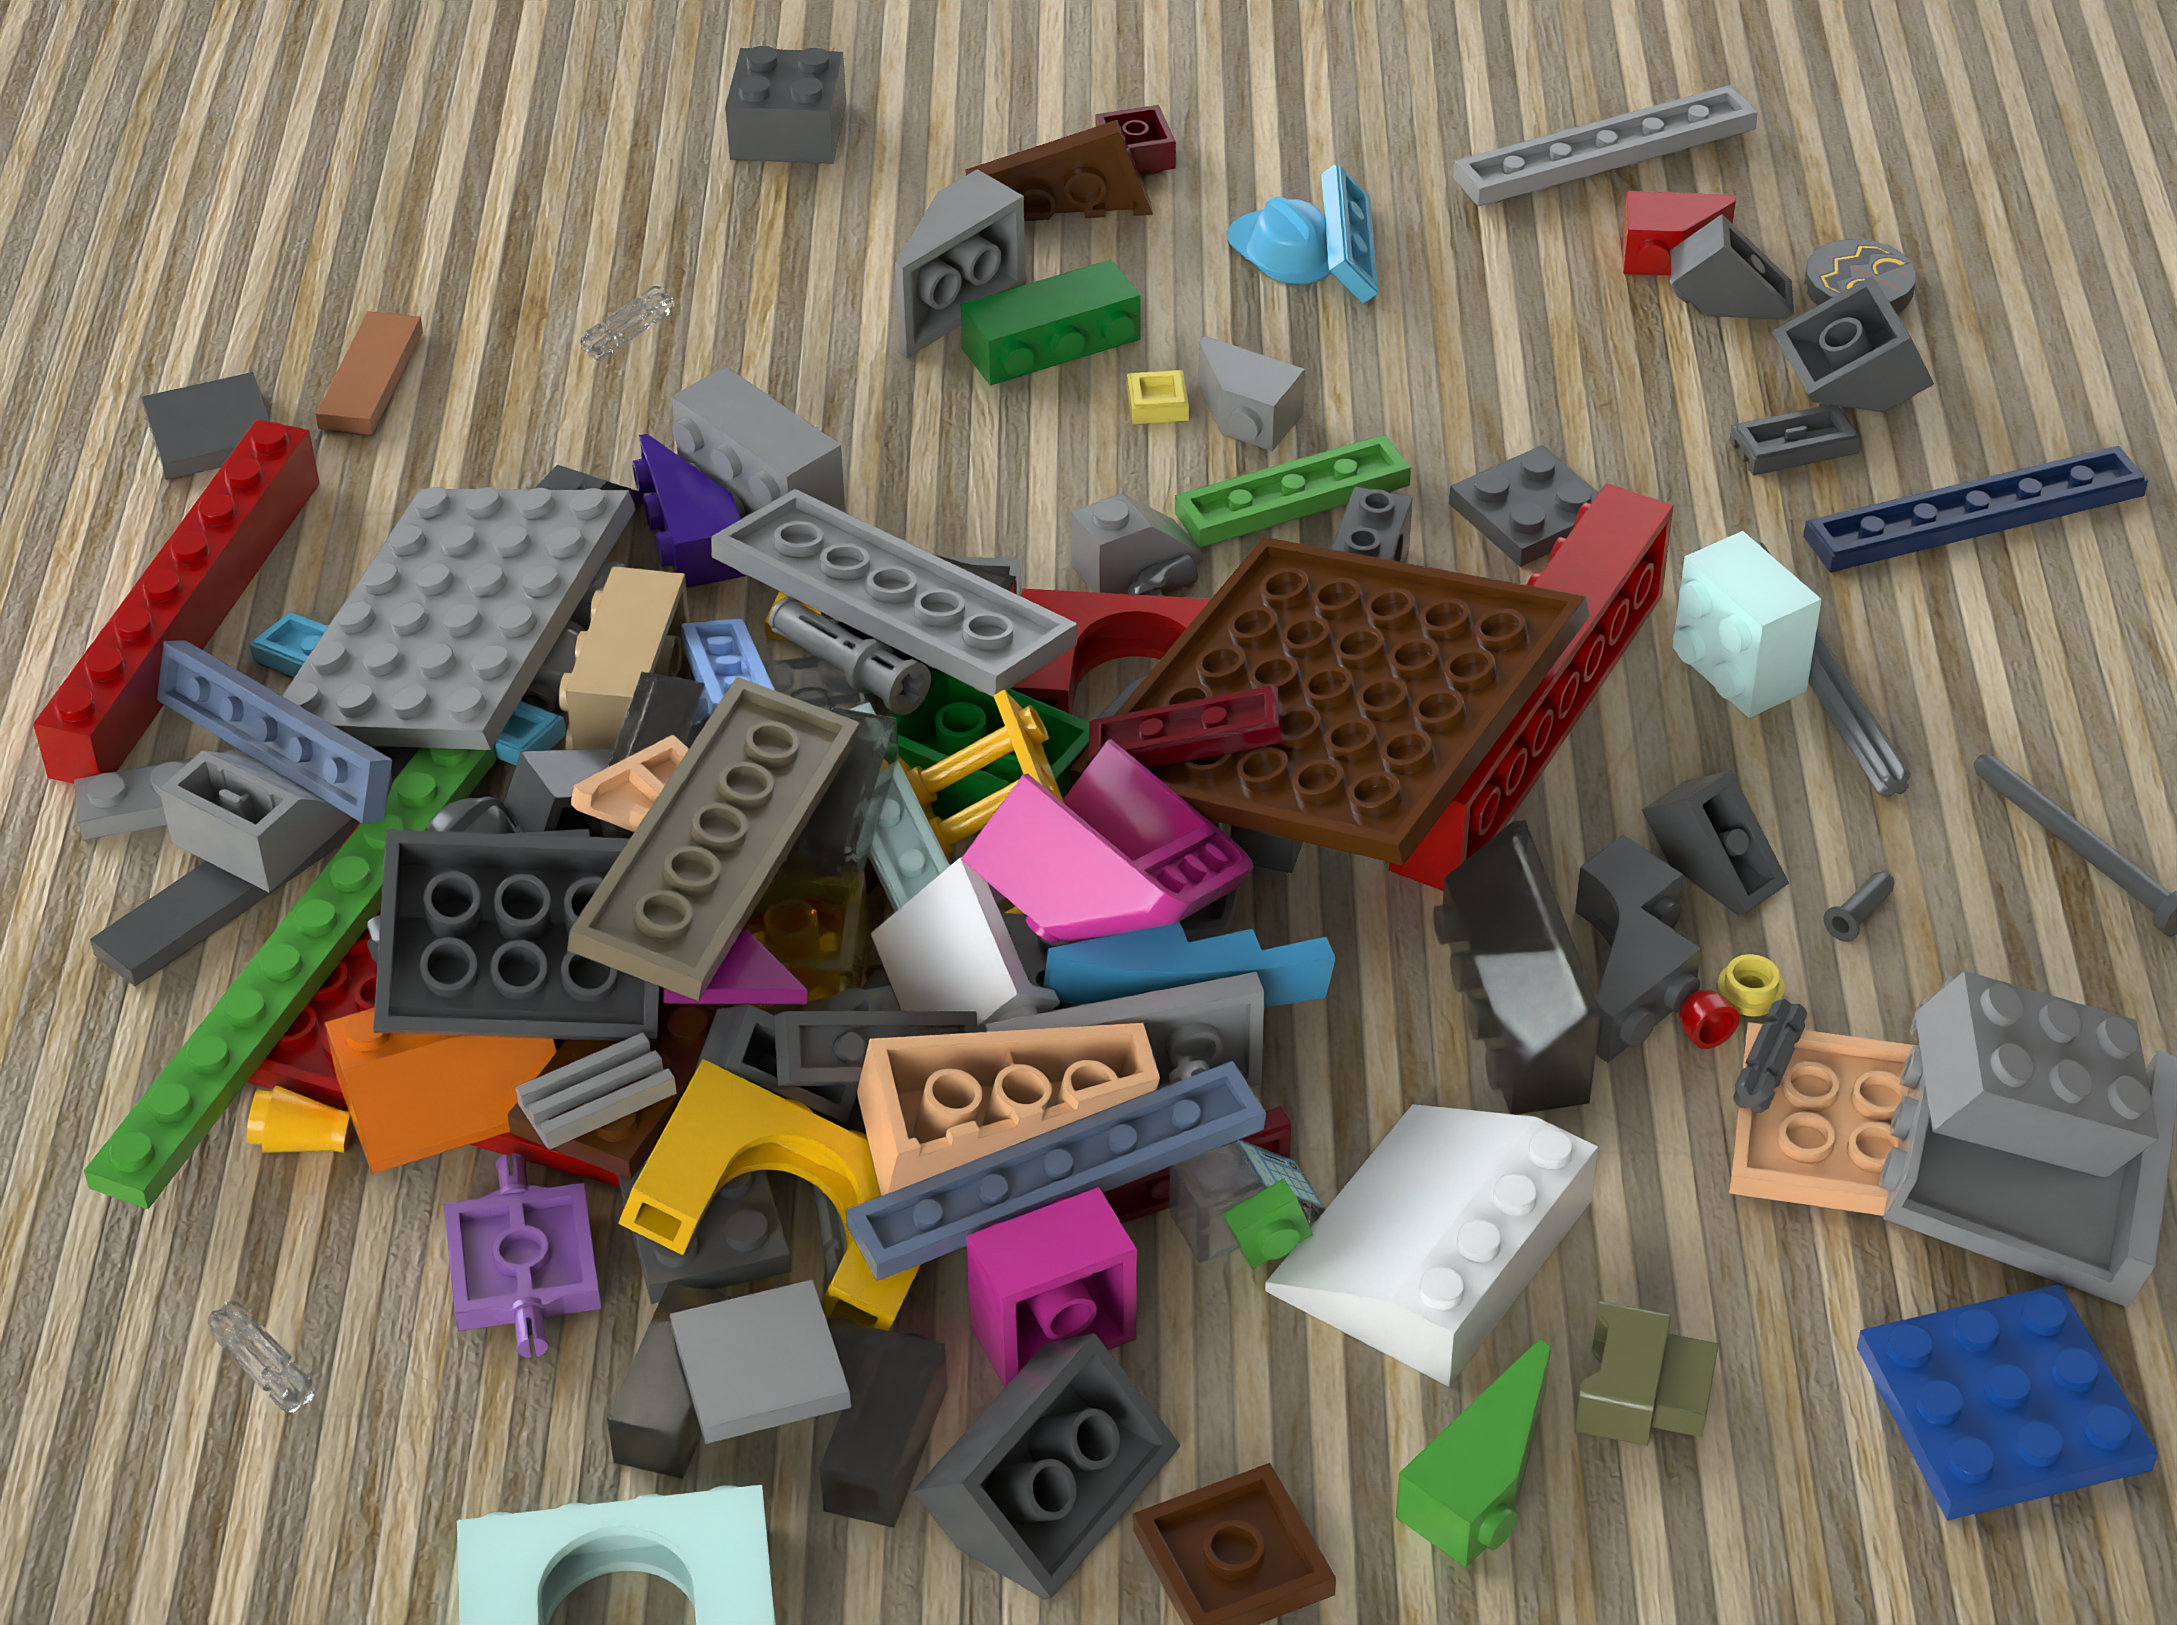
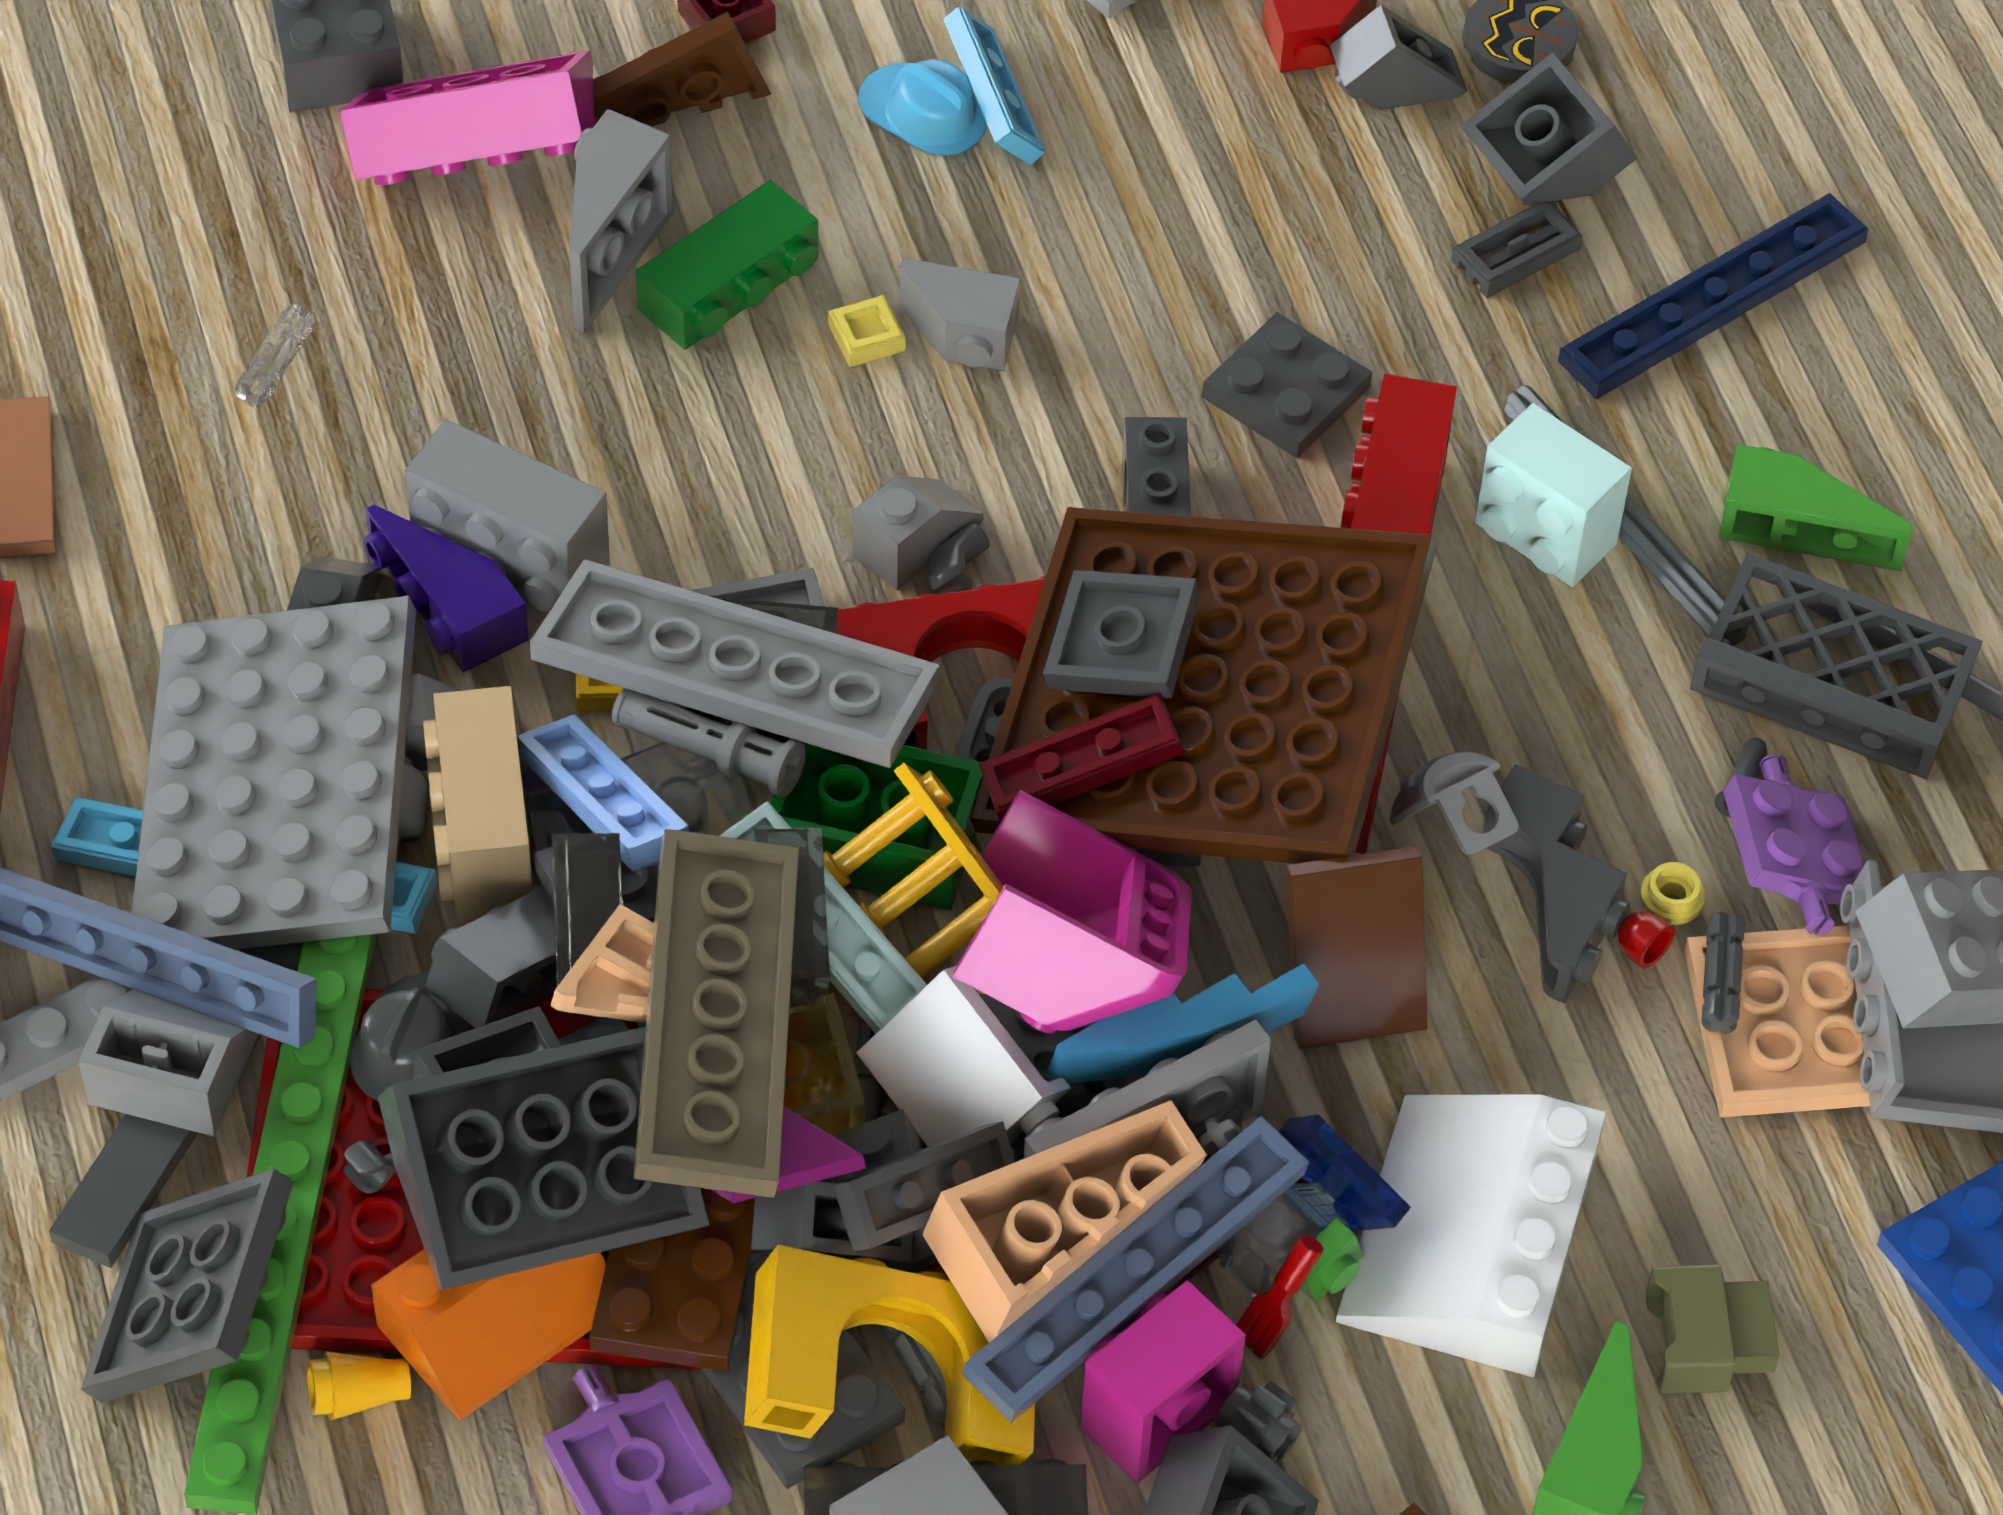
camera: 20 degrees left, 10 degrees up
light grey tile [515,1032,677,1150] -> none
bright green plate [1175,434,1411,548] -> none
clear smoke slope [1433,820,1601,1115] -> none
dark grey slope [1642,770,1789,915] -> none
none -> dark grey plate [81,1169,294,1403]
none -> slope [339,50,594,185]
none -> dark grey plate [1043,570,1201,699]
none -> dark grey gear [1215,1381,1302,1464]
none -> red piece [1236,1235,1324,1359]
none -> clear blue plate [1278,1114,1411,1230]
none -> reddish brown tile [1286,846,1428,1049]
none -> light grey piece [1389,752,1519,855]
none -> dark grey fence [1690,552,1983,780]
none -> bright green slope [1719,444,1913,571]
none -> medium lavender plate [1723,754,1865,935]

